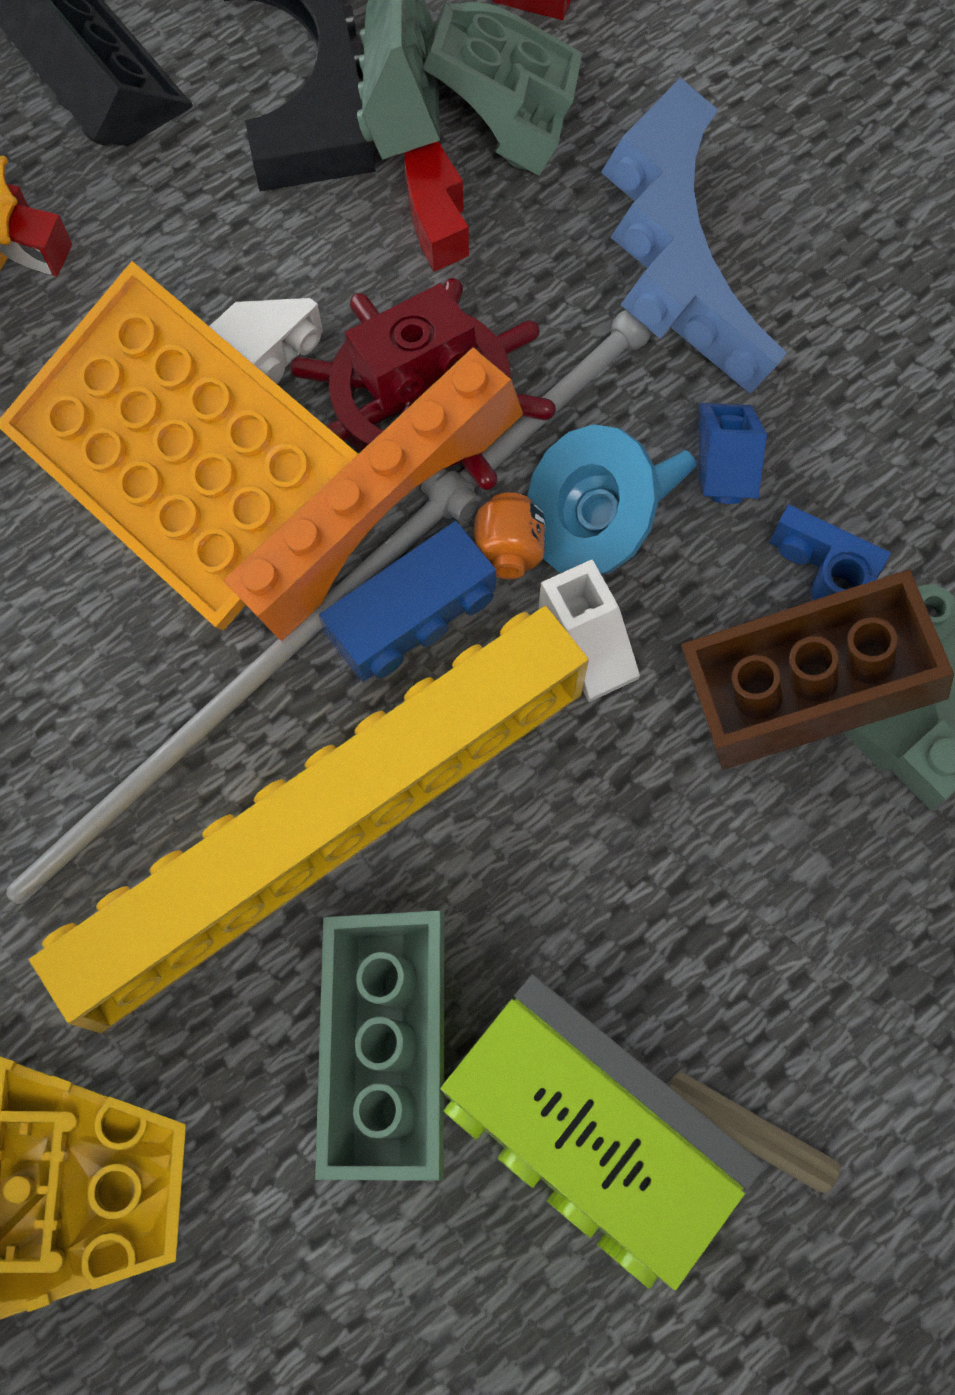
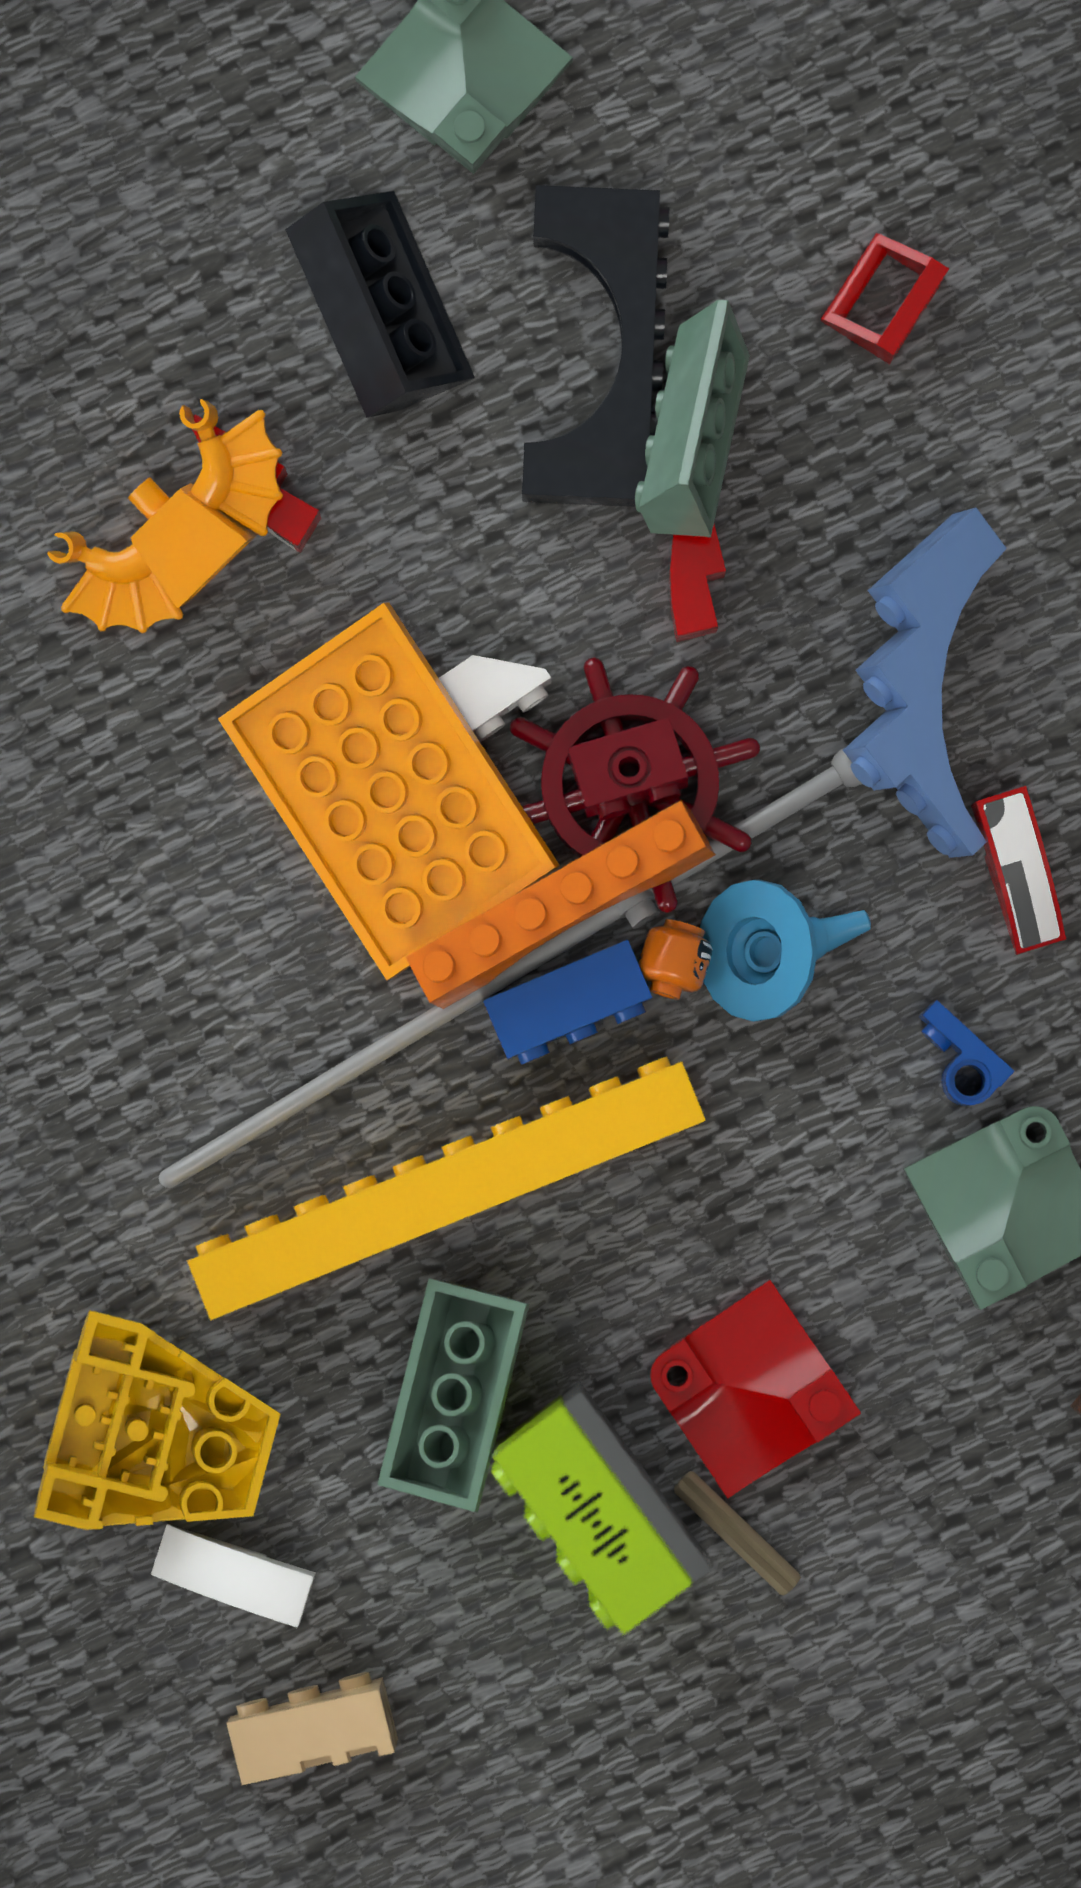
camera: 15 degrees right, 15 degrees up
sand green slope [422,1,582,176] -> none
white slope [538,559,640,702] -> none
reddish brown brick [681,569,954,770] -> none
blue slope [699,403,767,504] -> none
none -> white slope [151,1524,316,1628]
none -> red slope [650,1279,861,1499]
none -> slope [971,786,1066,955]

